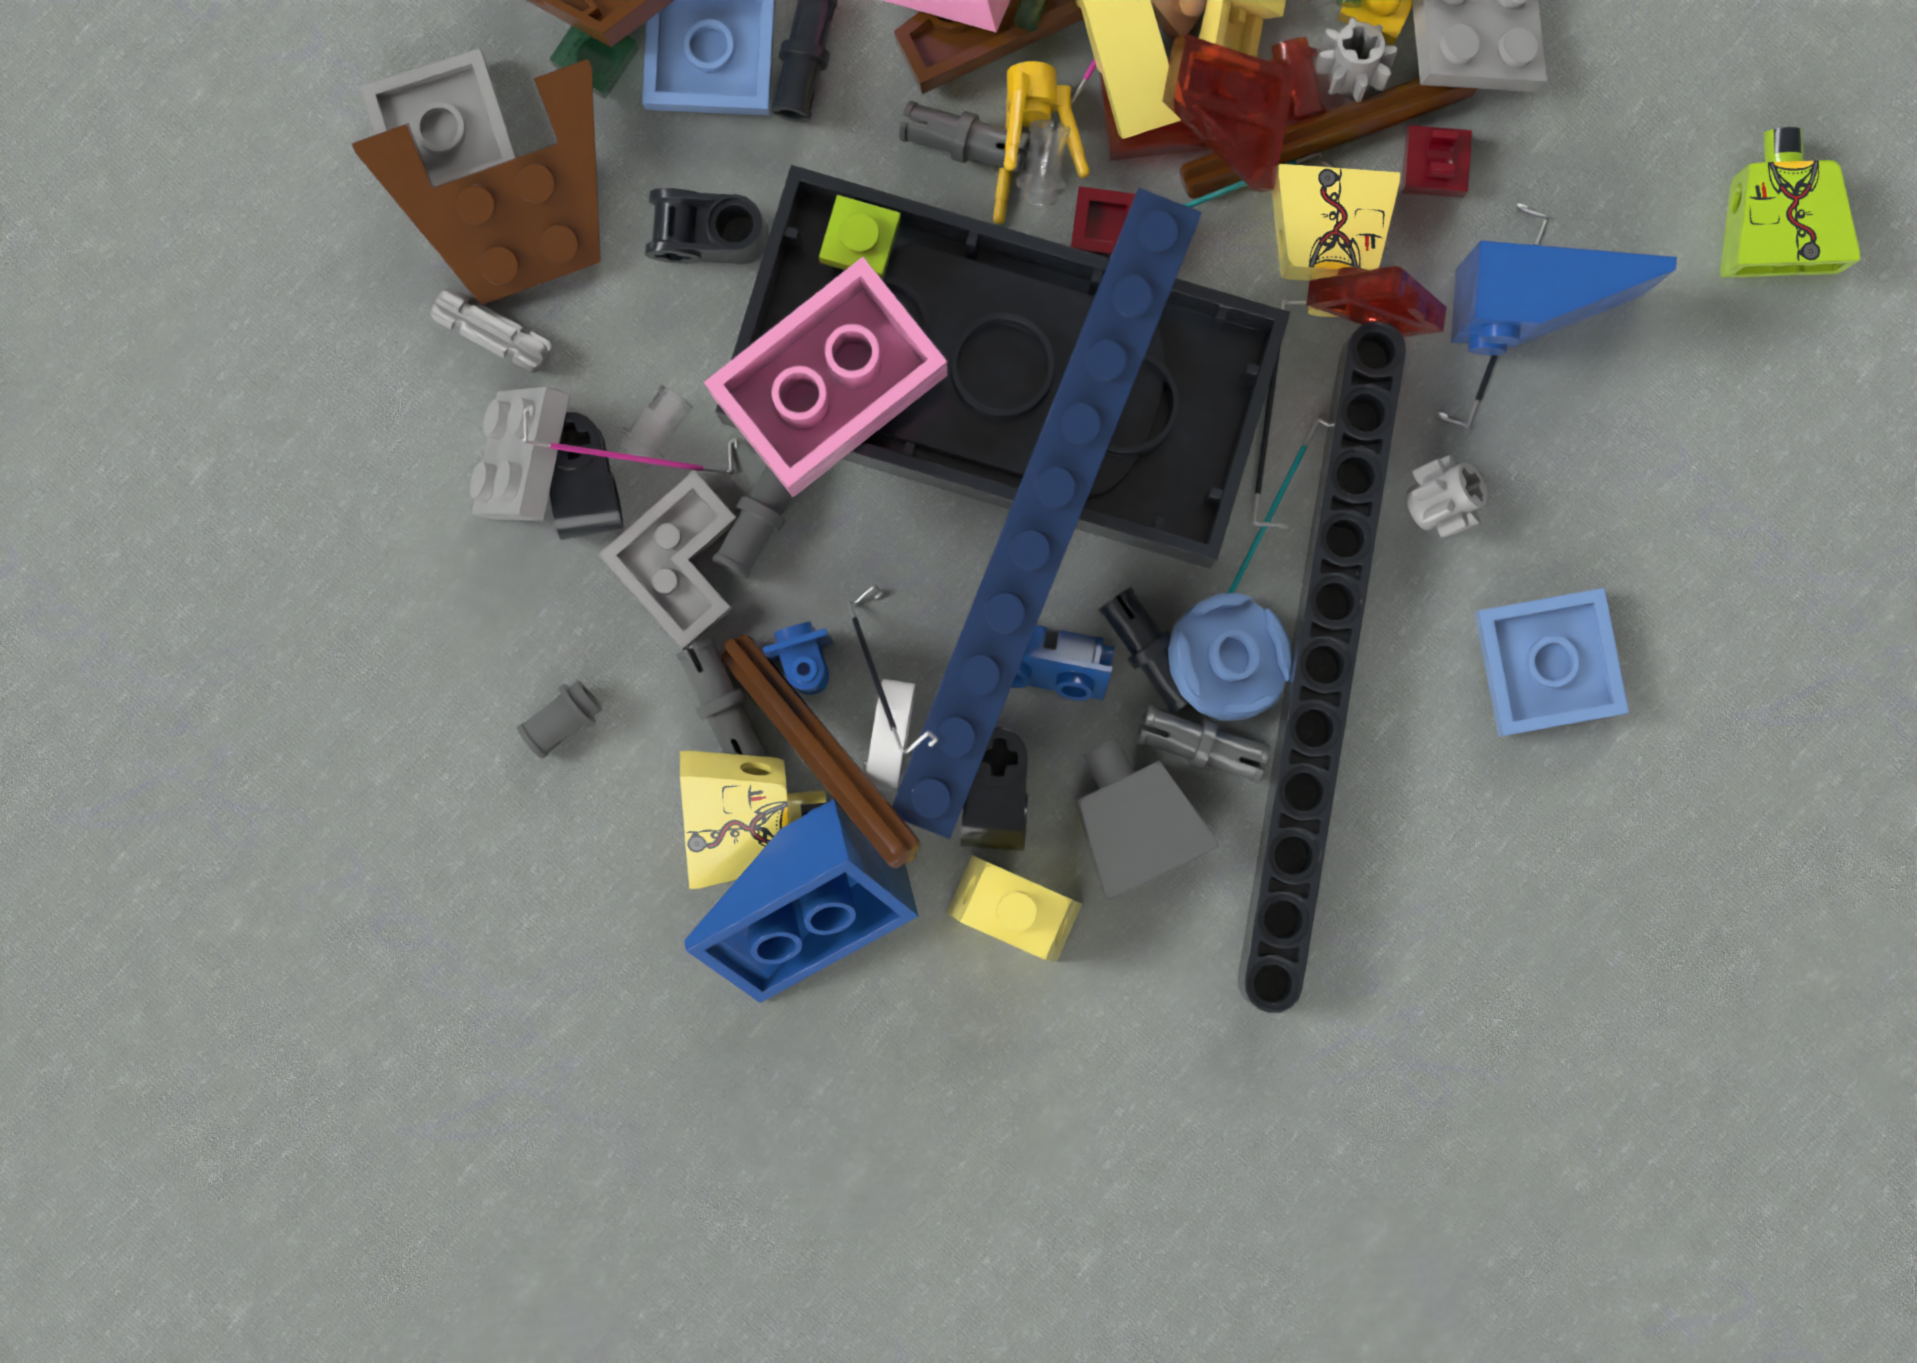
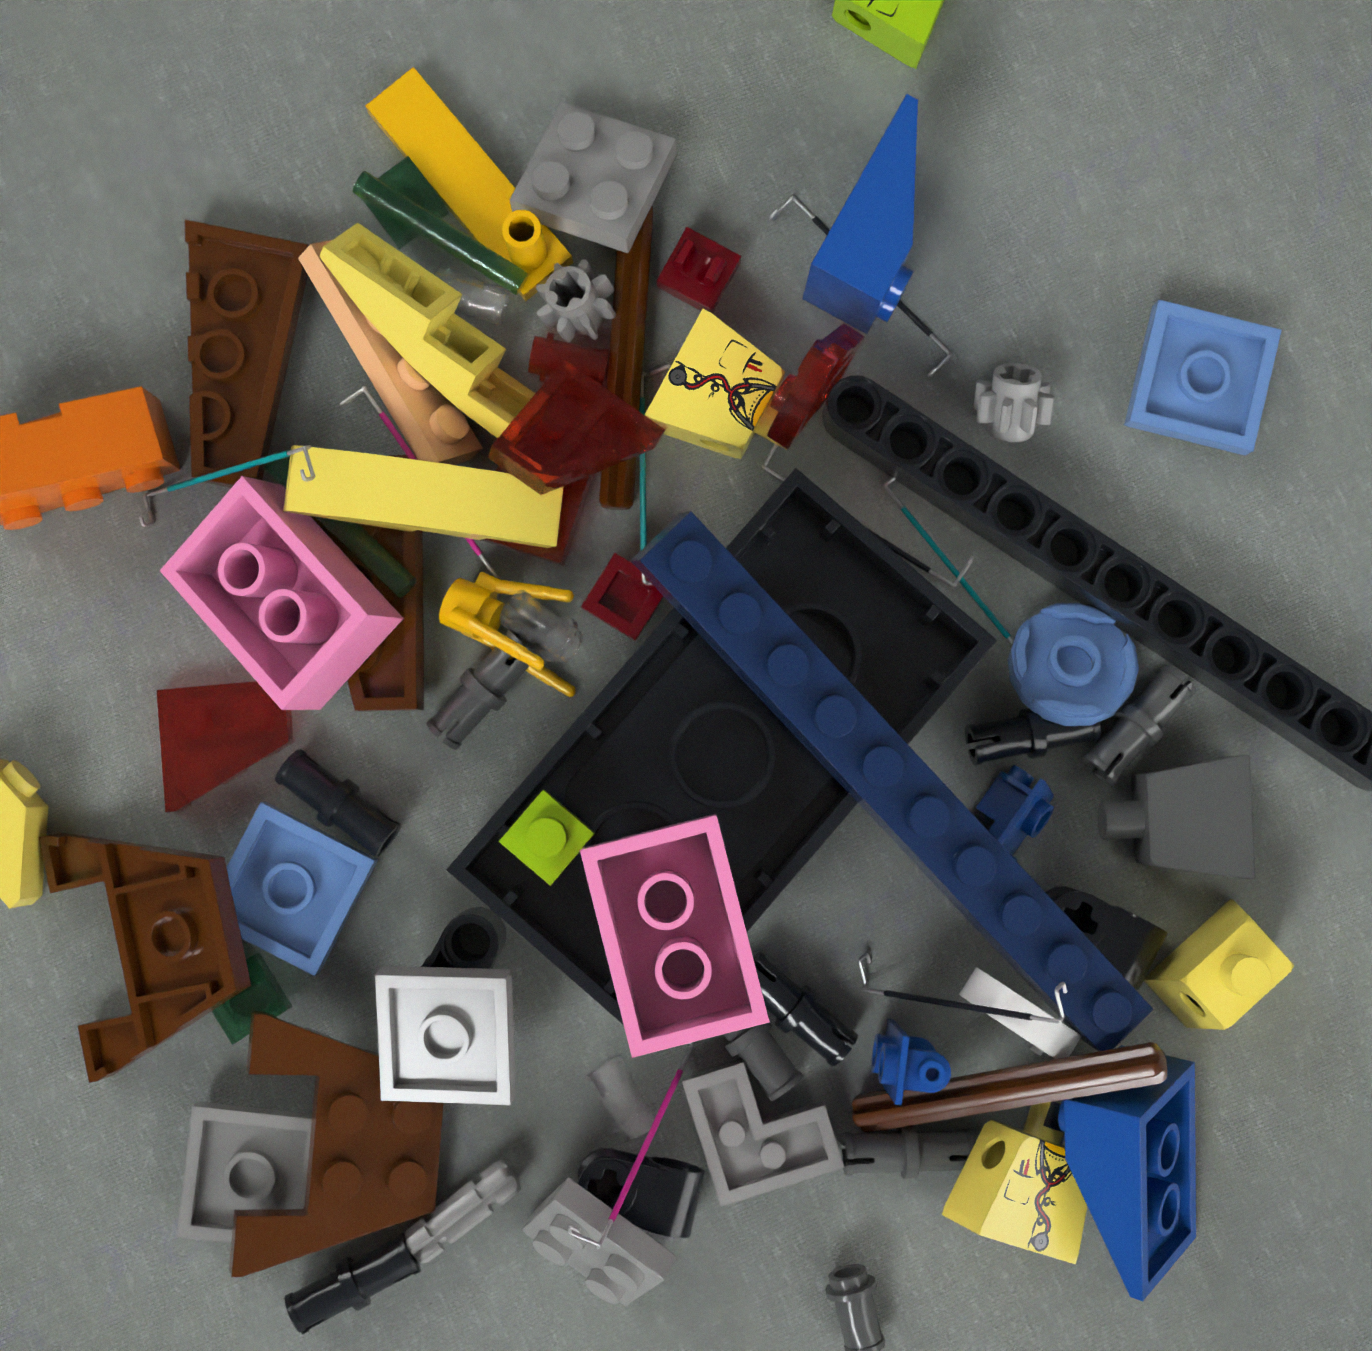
camera: 70 degrees left, 0 degrees up
none -> black pin [284,1233,421,1335]
none -> plate [375,966,516,1105]
none -> black pin [753,952,858,1067]

